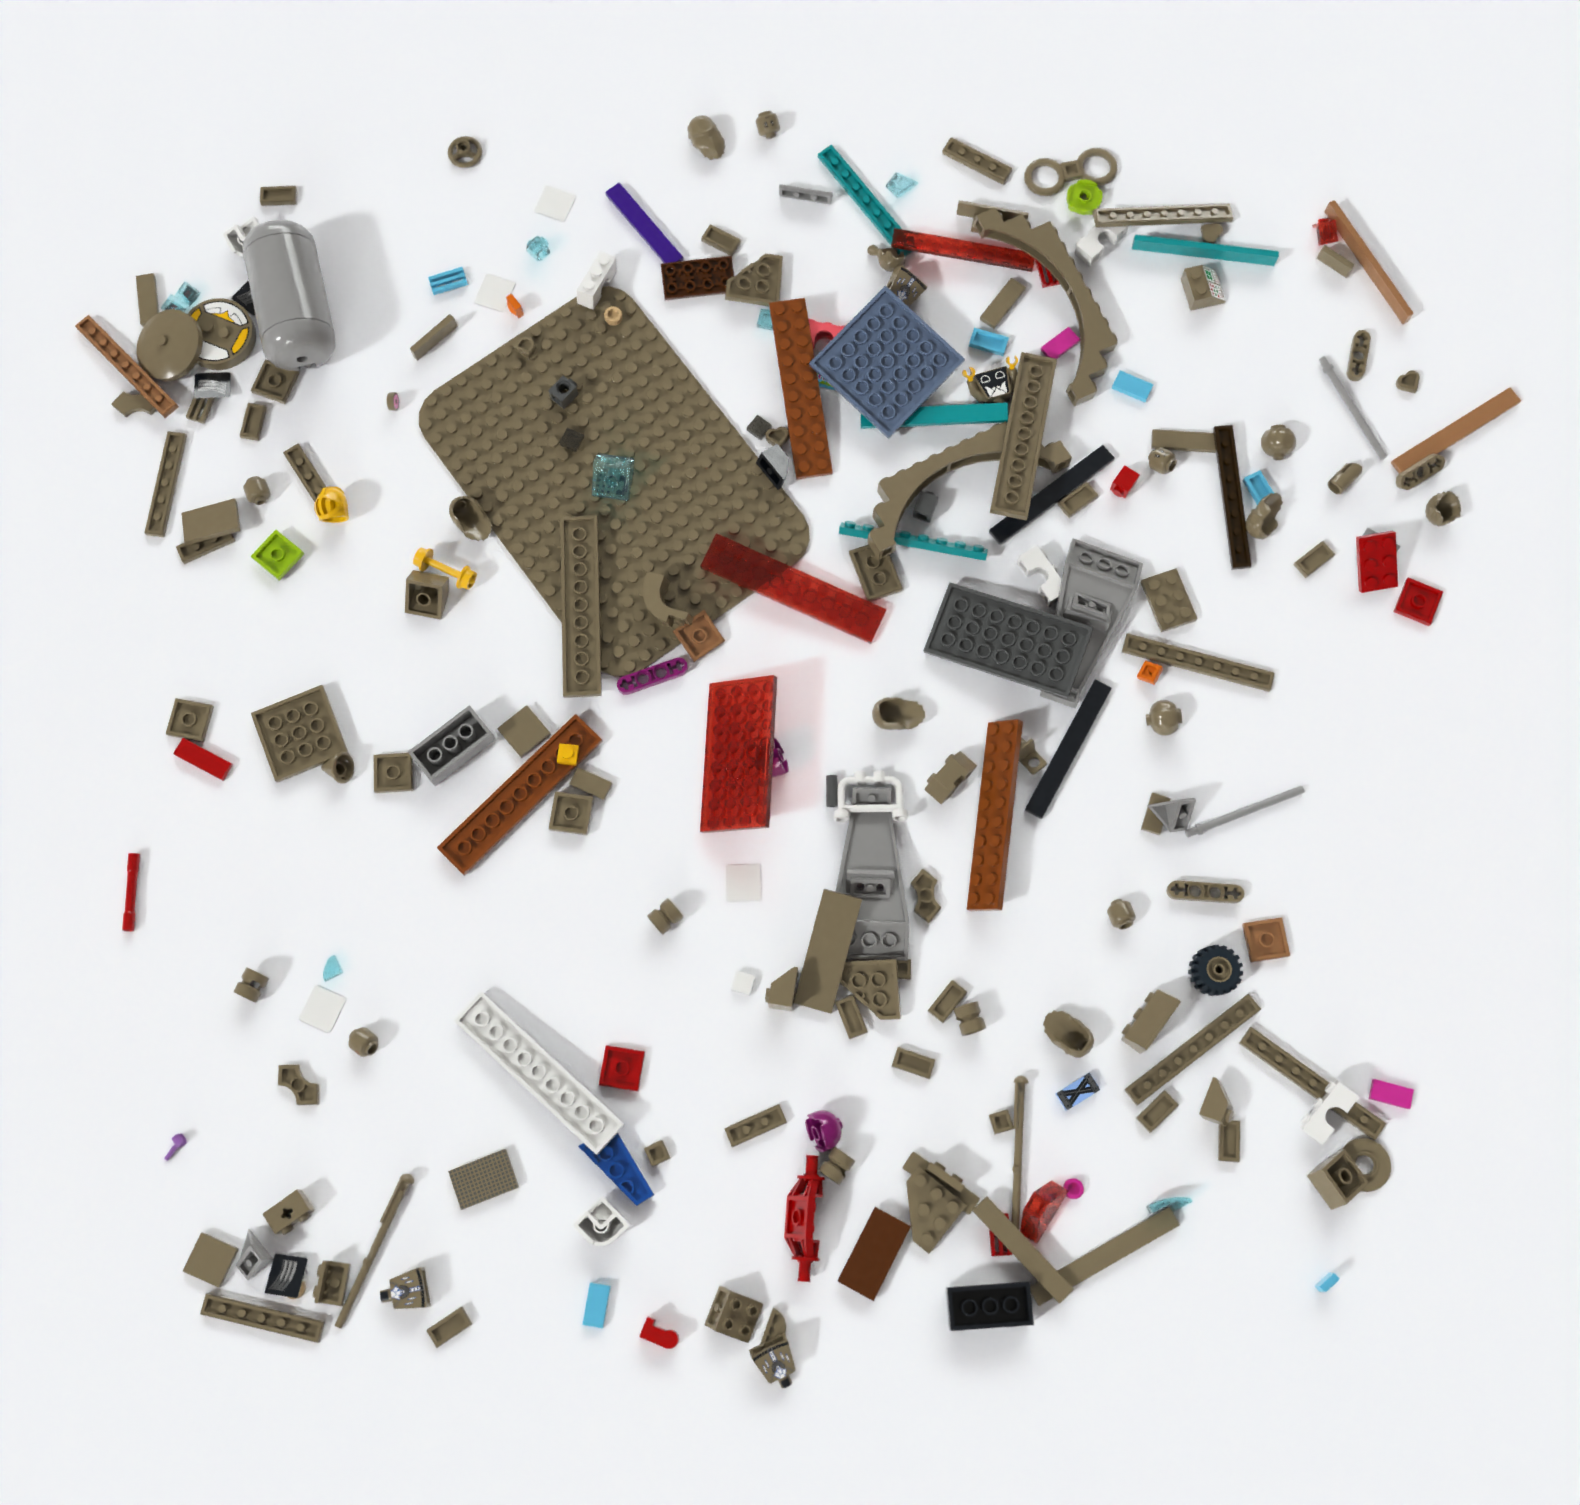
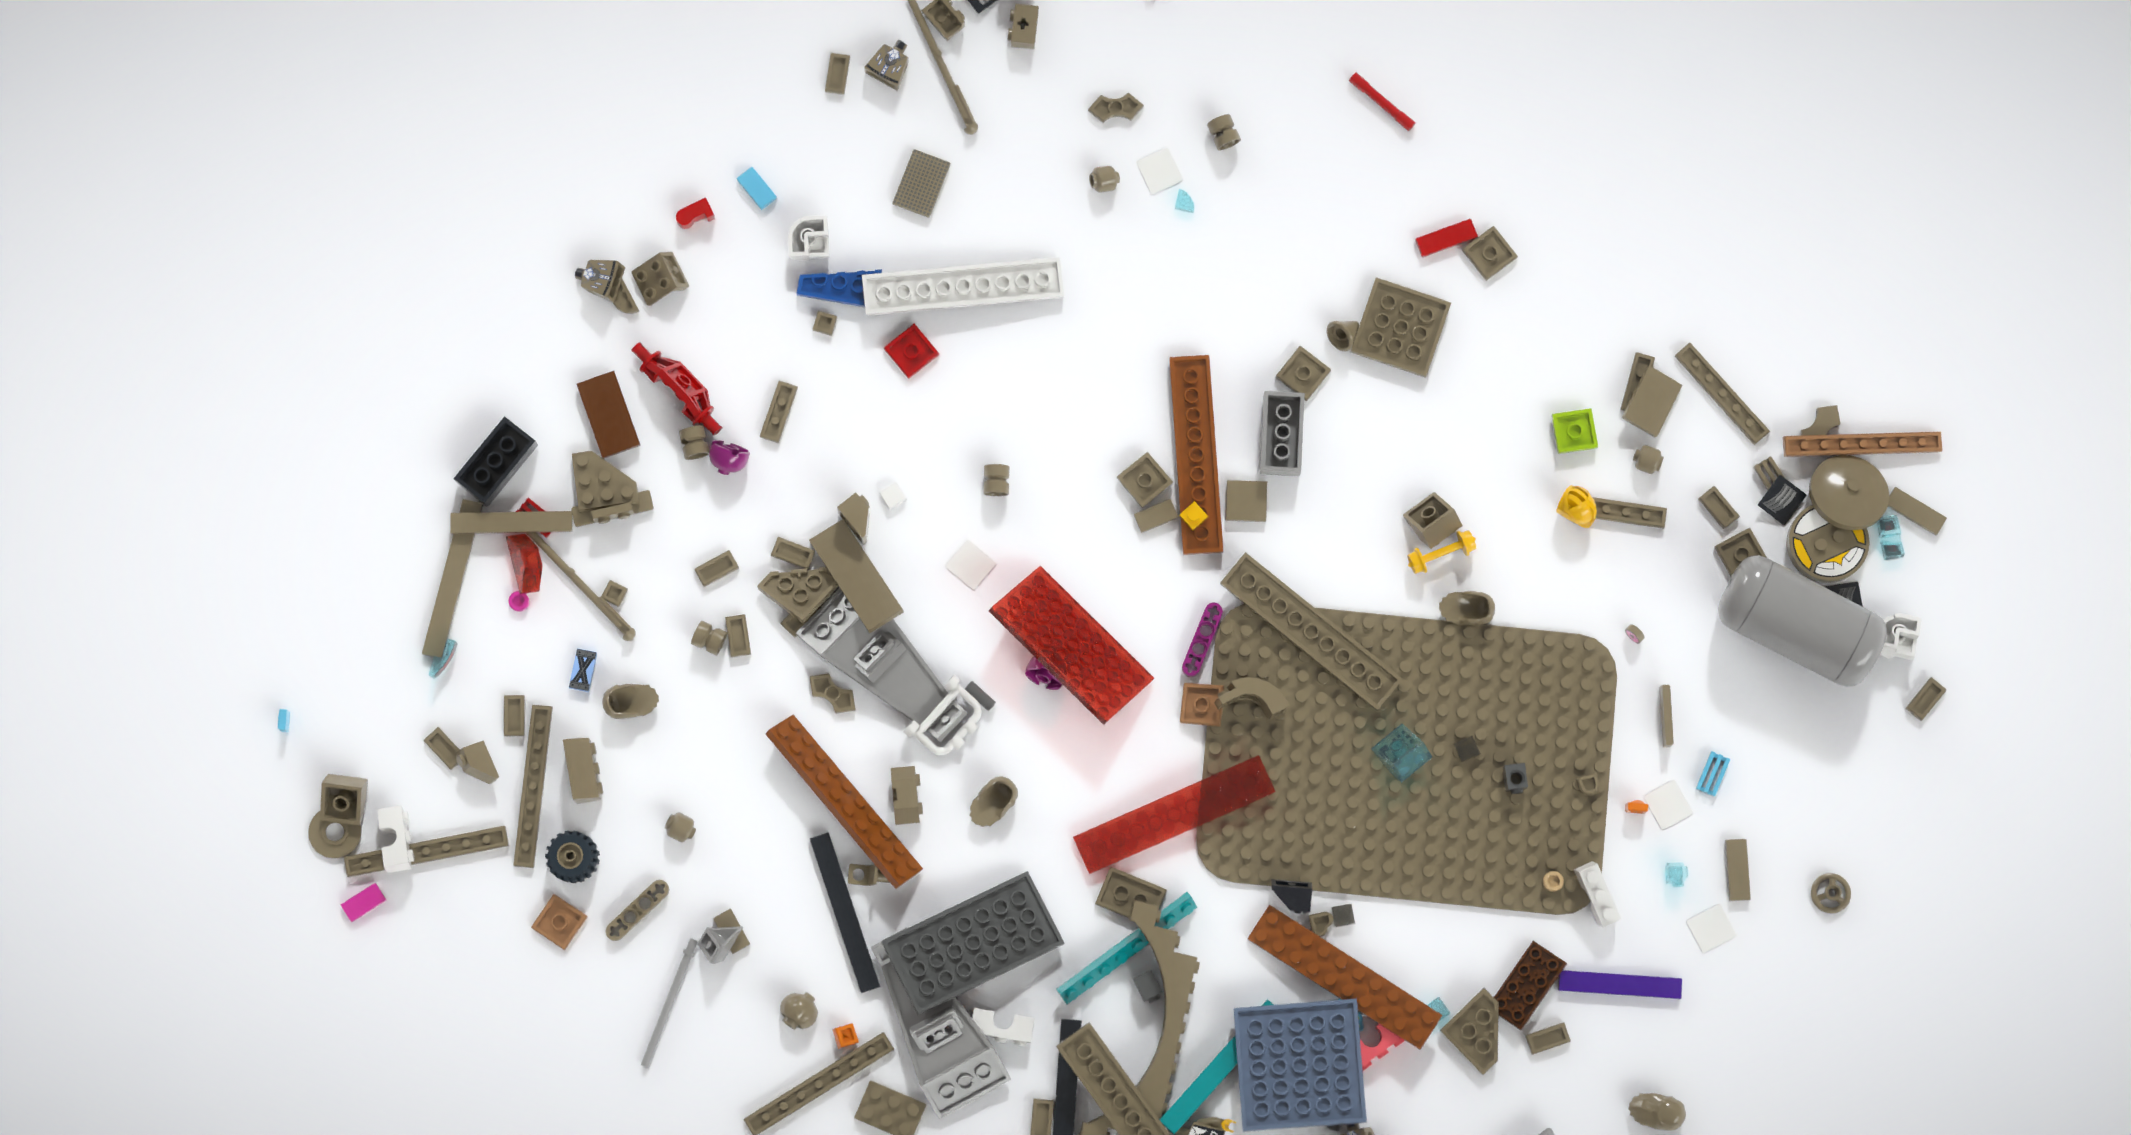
camera: 125 degrees right, 5 degrees up
none -> dark tan tile [1725,839,1751,901]

